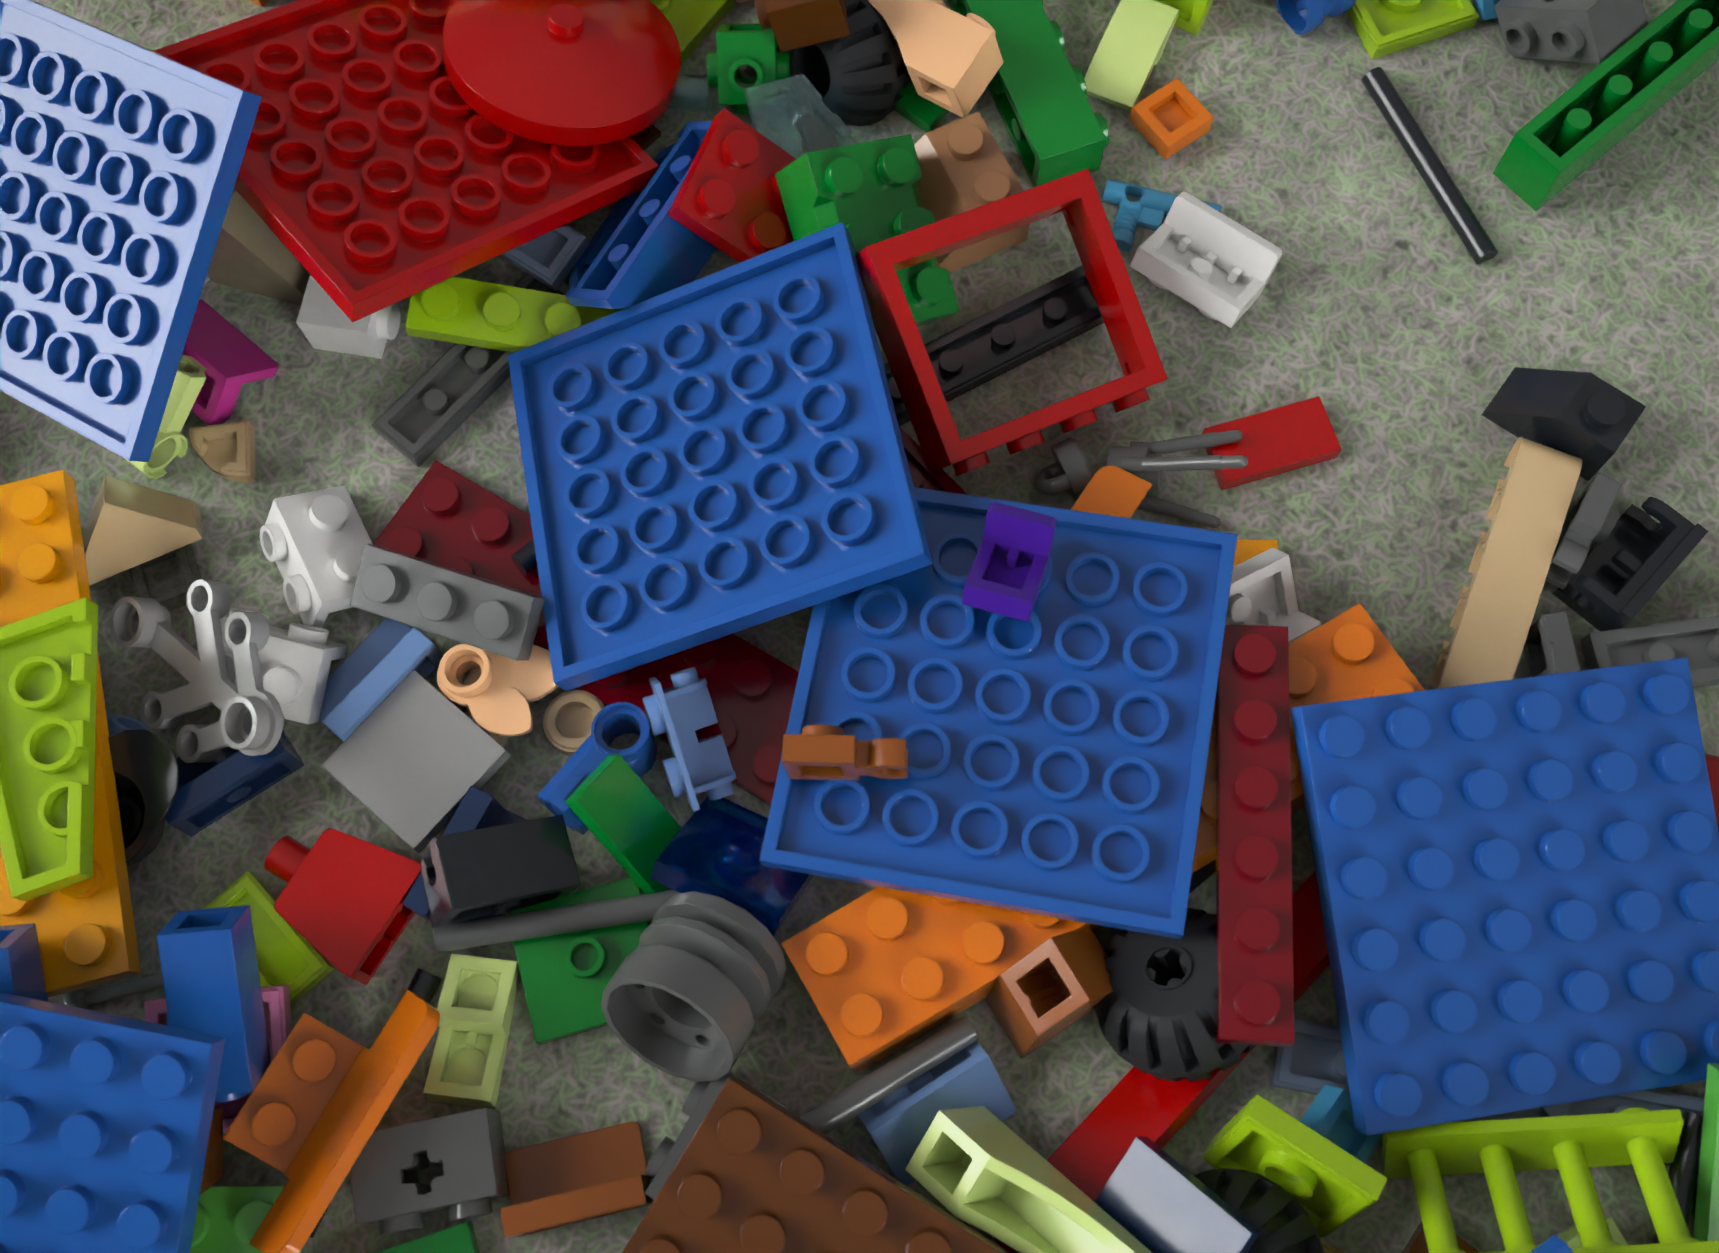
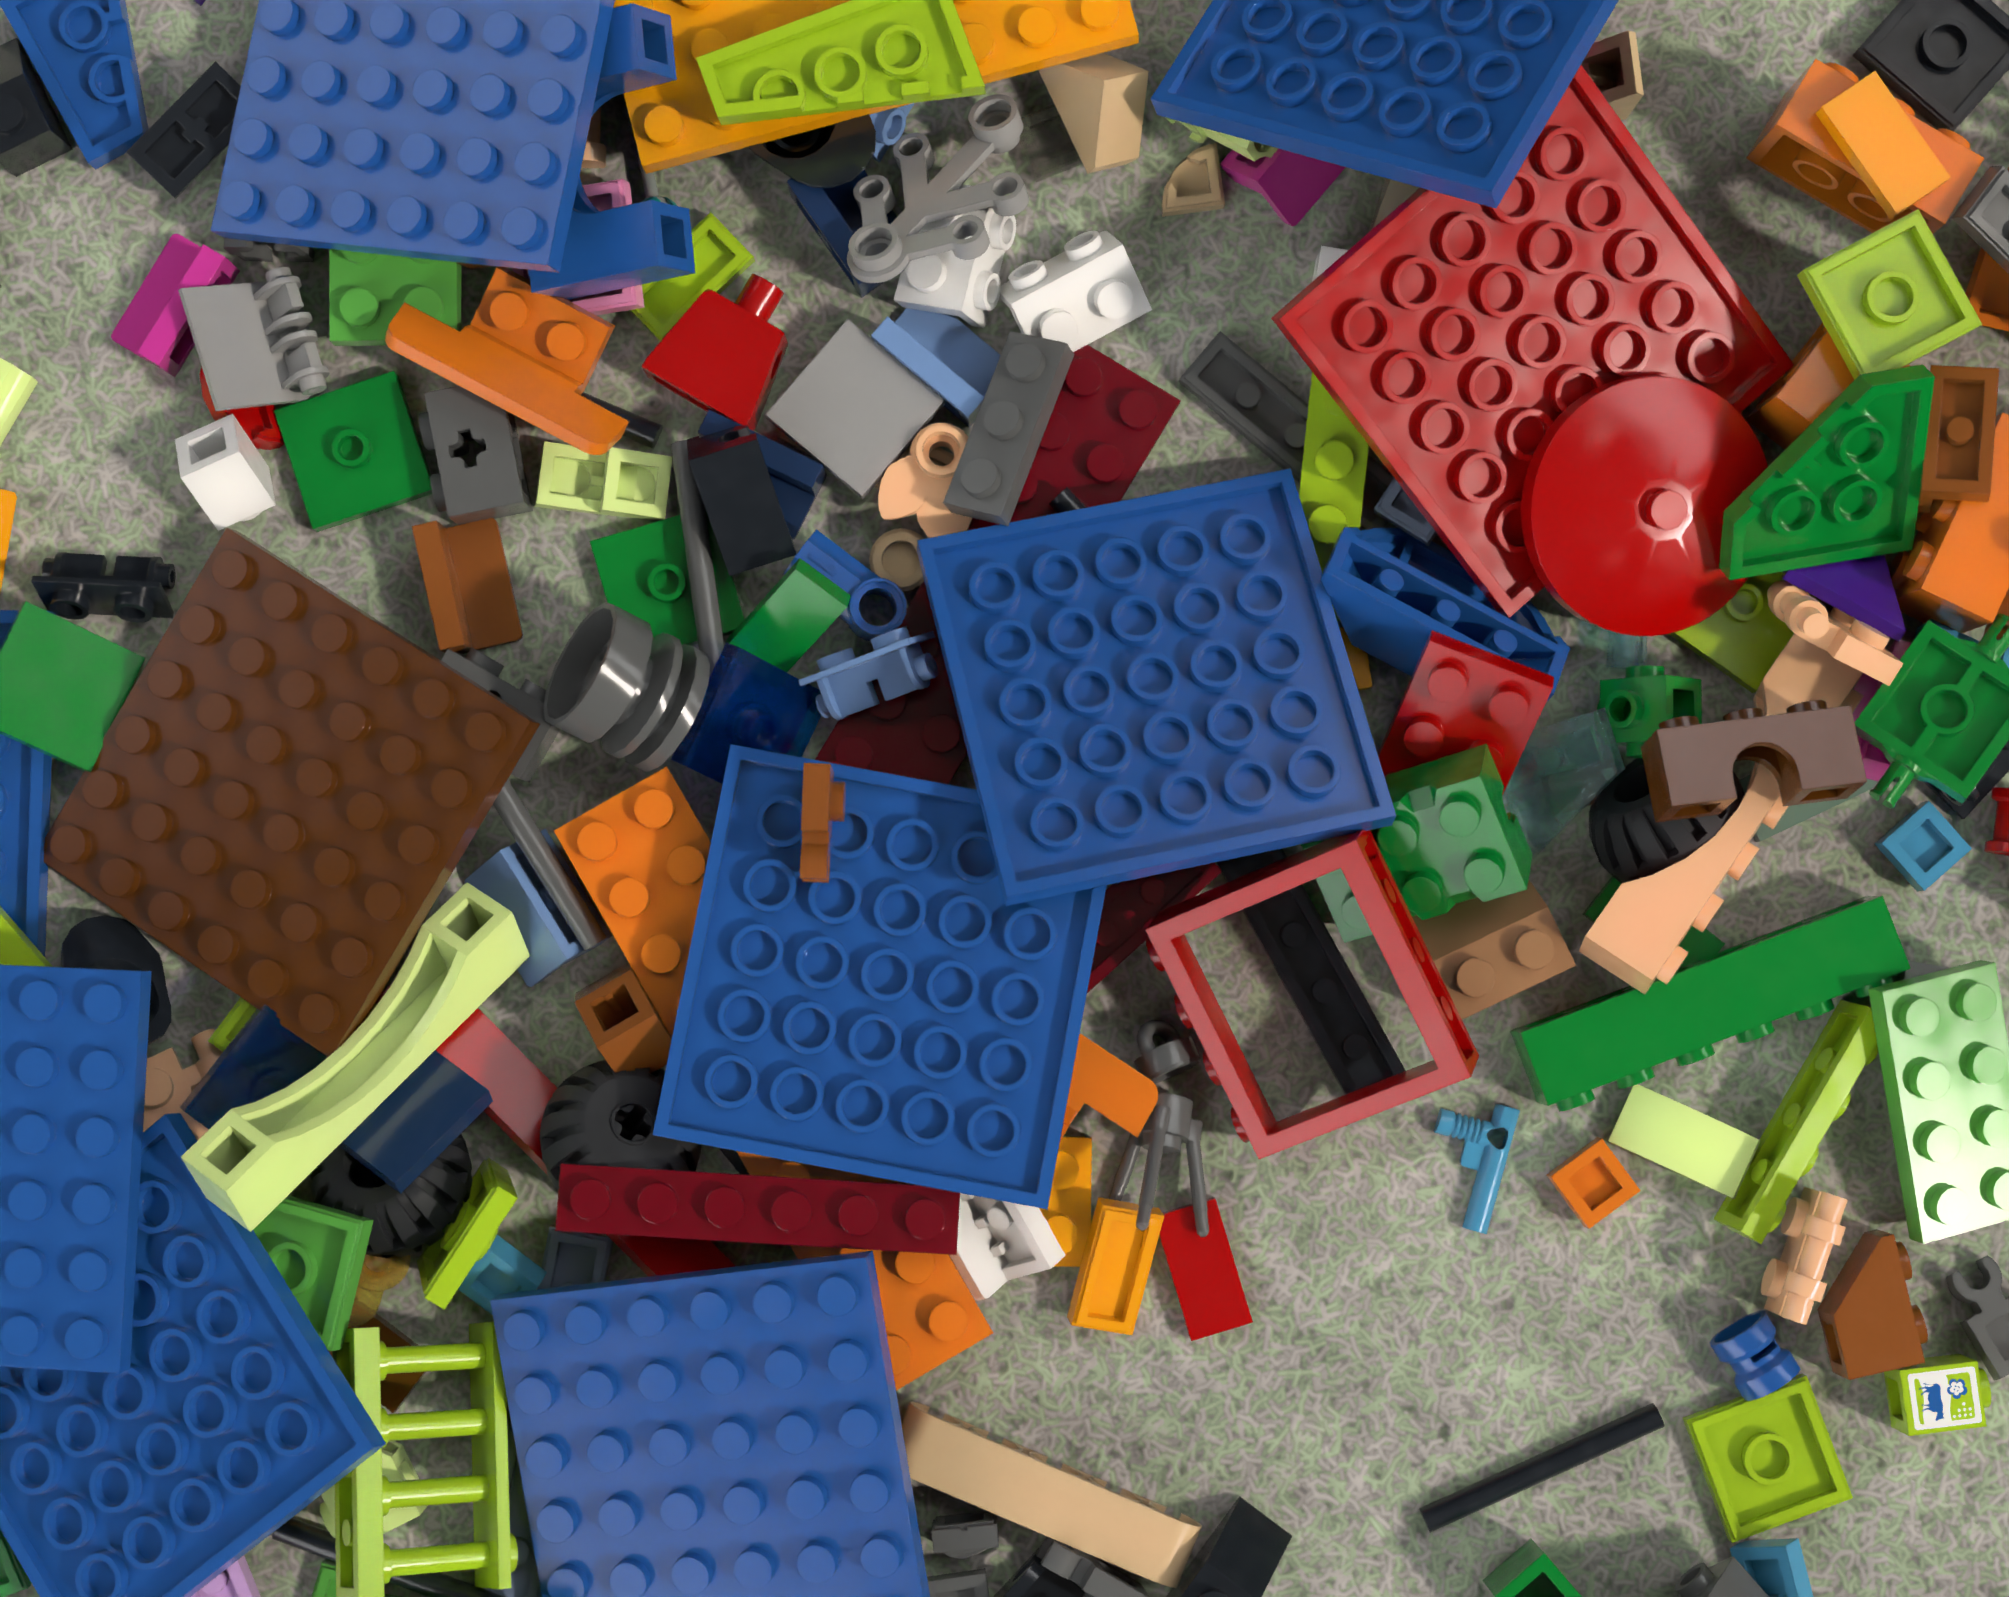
camera: 90 degrees right, 15 degrees up
dark purple bracket [962,502,1057,622] -> none
white bracket [1130,192,1282,328] -> none
none -> light orange tile [1067,1197,1164,1335]

